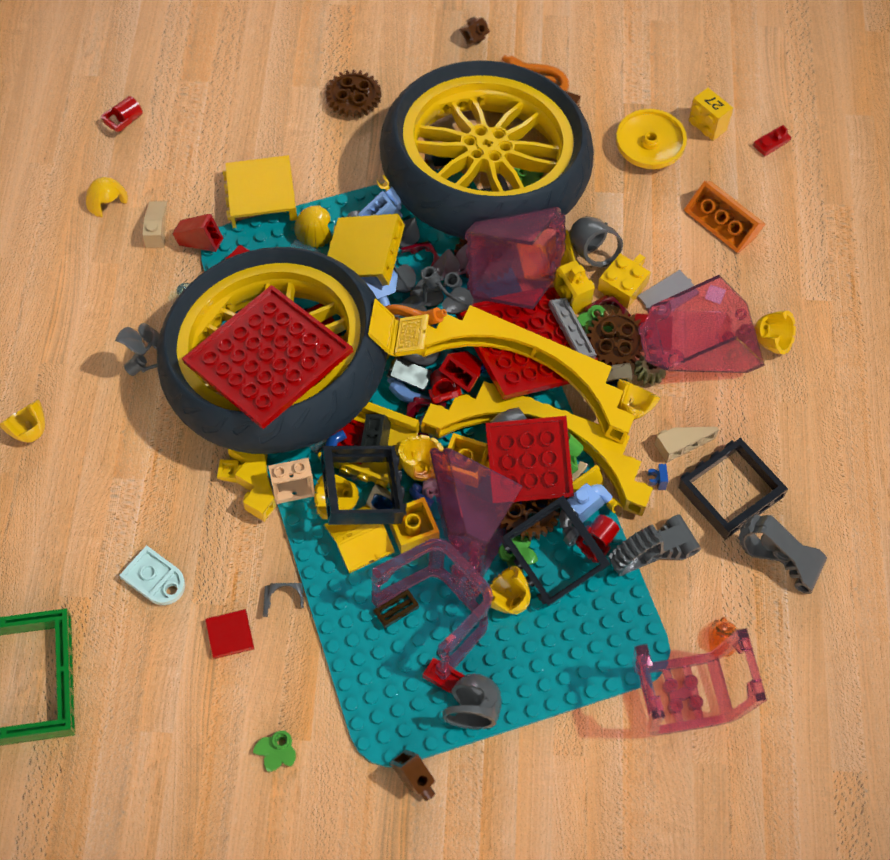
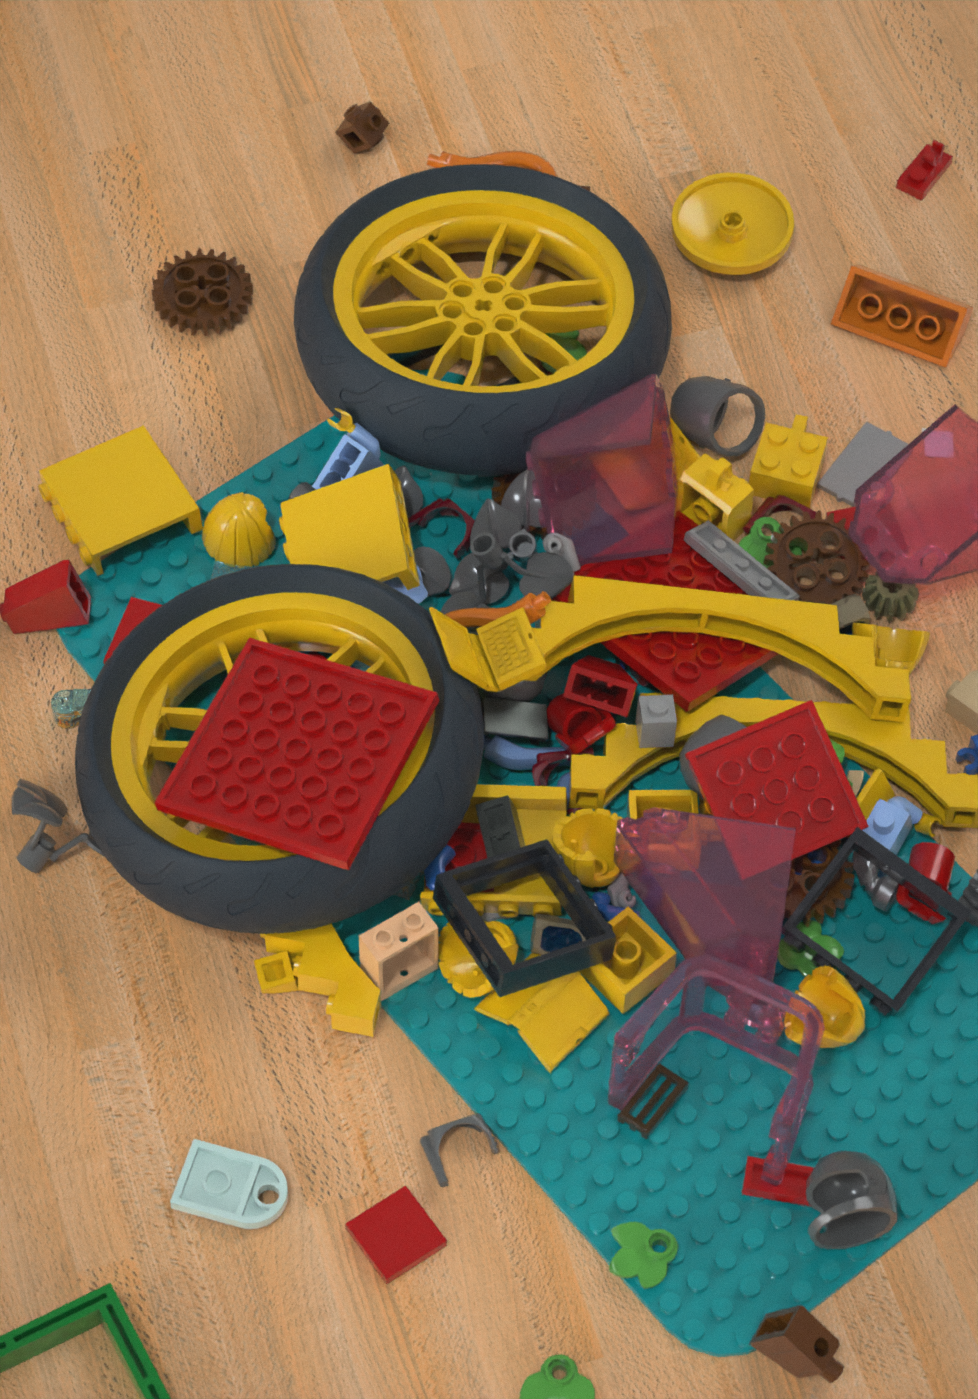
camera: 20 degrees left, 5 degrees down
yellow brick [688,87,733,141] -> none
none -> light grey arm [543,533,581,571]
none -> bright green plate [609,1222,678,1289]
none -> light grey brick [636,695,677,748]

